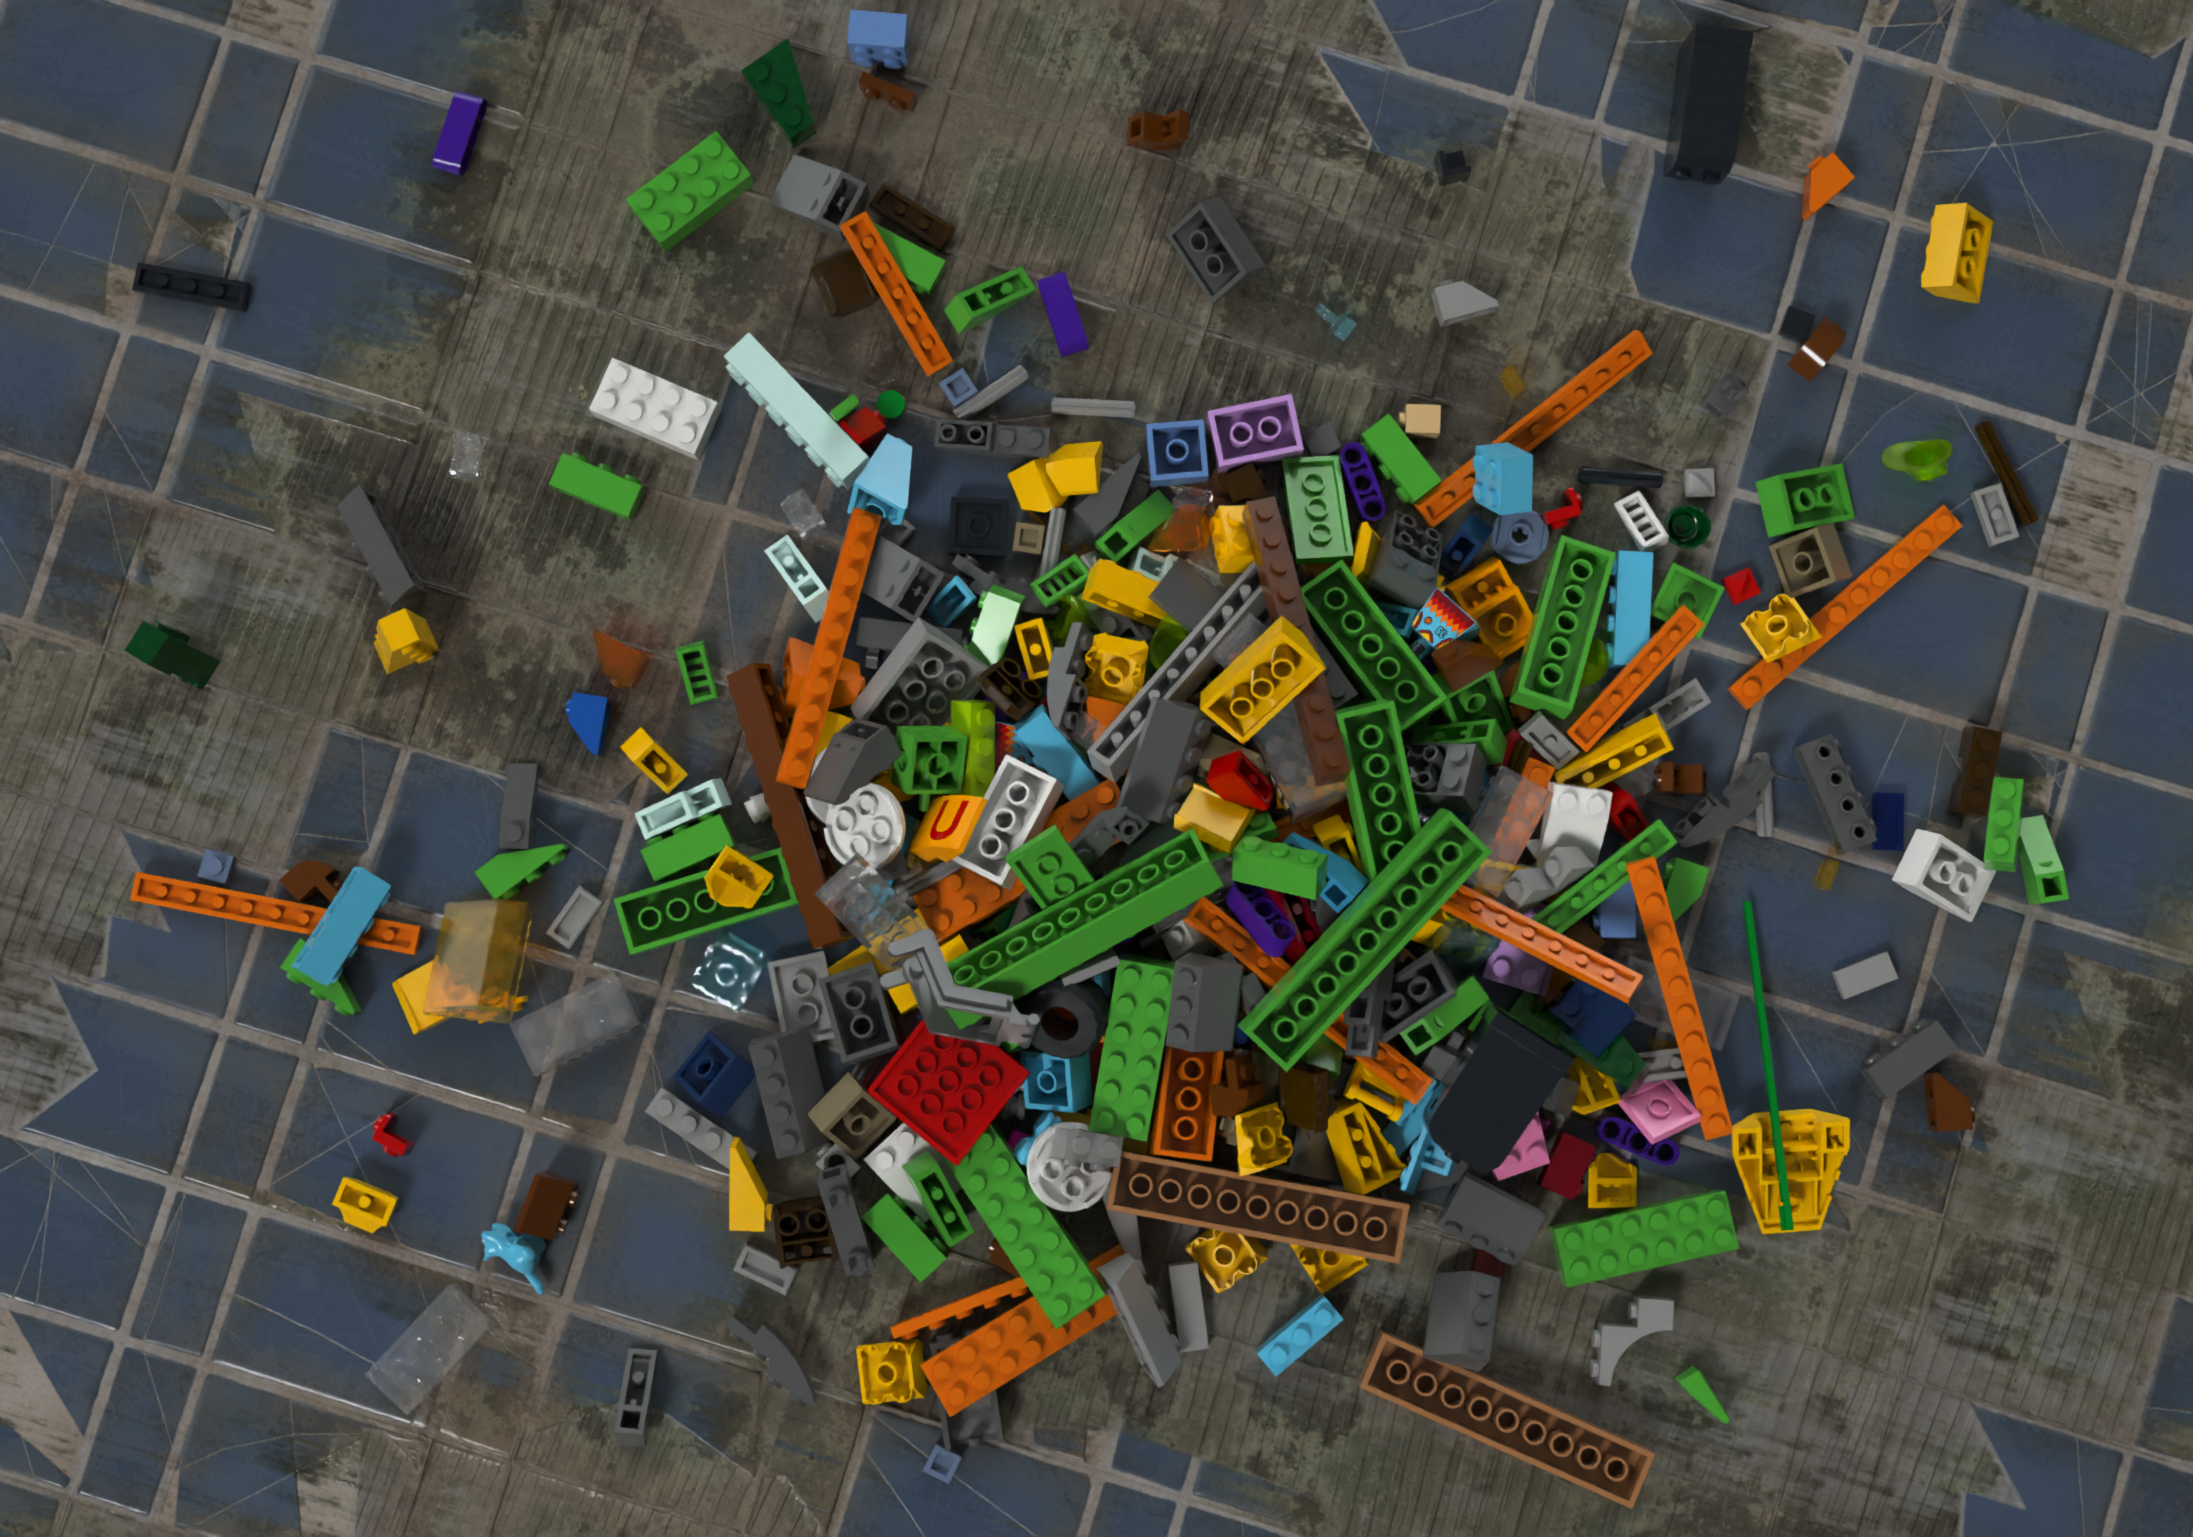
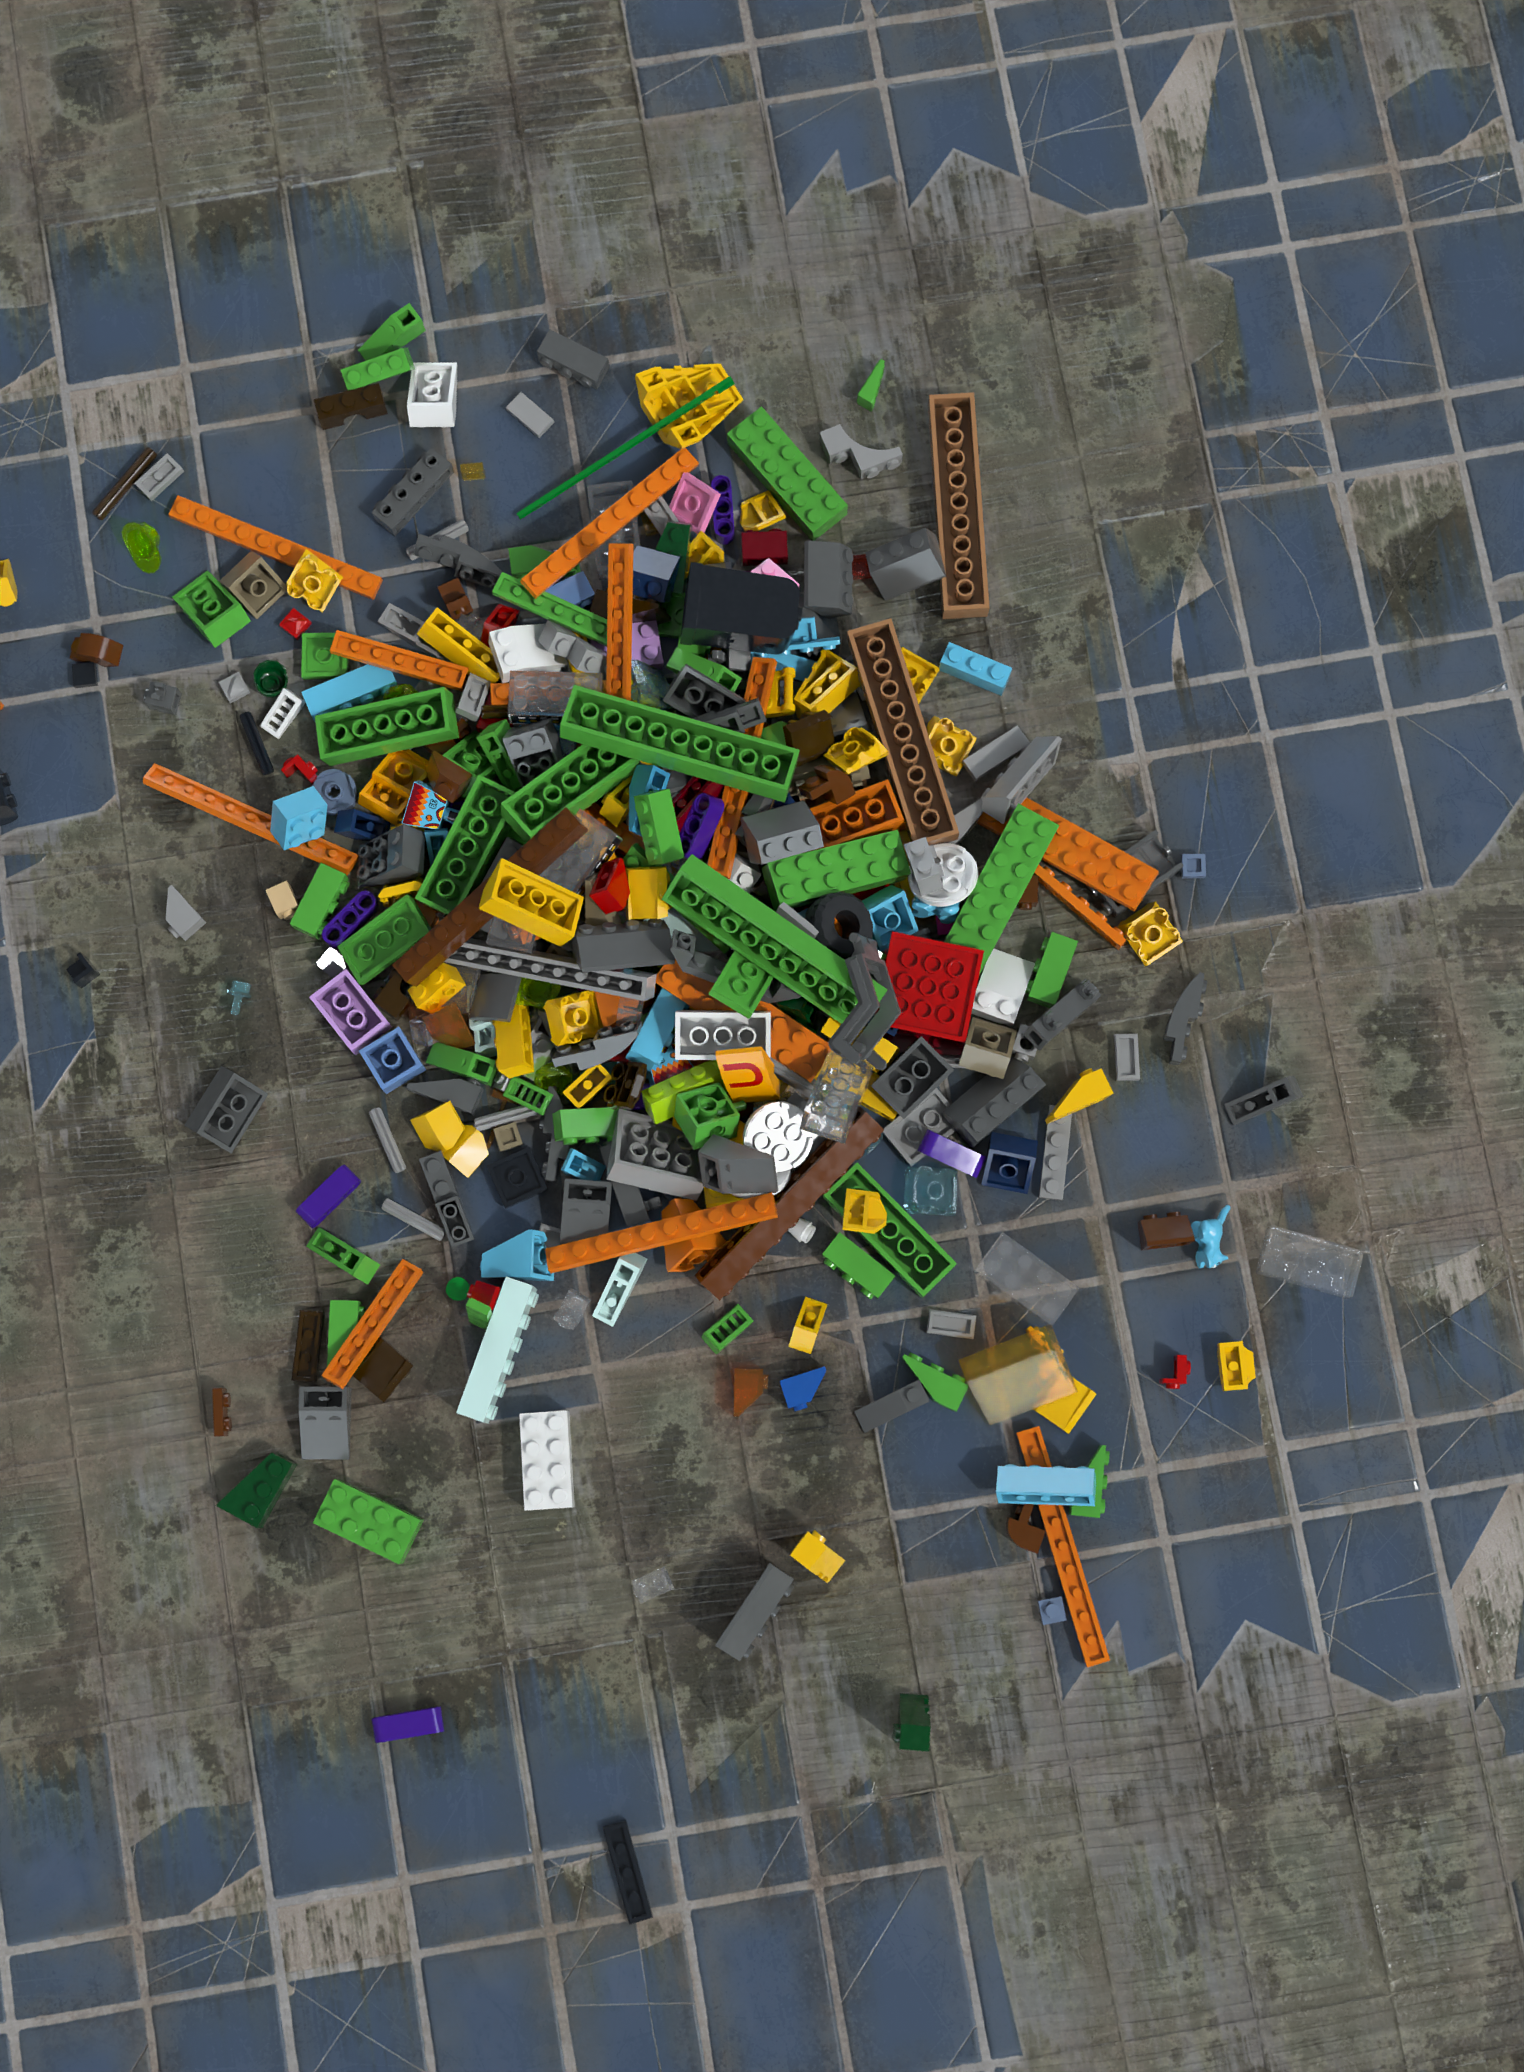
camera: 110 degrees left, 5 degrees down
bright green brick [549,452,646,522] -> none
light aqua slope [634,778,732,840] -> none
dark brown slope [772,1196,839,1269] -> none
medium blue brick [847,10,911,69] -> none
bright green brick [902,1151,975,1247] -> none
sand blue plate [939,368,978,409] -> none
reddish brown brick [1127,109,1190,151] -> none
clear yellow tile [1499,365,1527,399] -> none
clear blue tile [1872,792,1904,851] -> none
reddish brown slope [1924,1072,1976,1132] -> none
none -> beam [917,1129,987,1178]

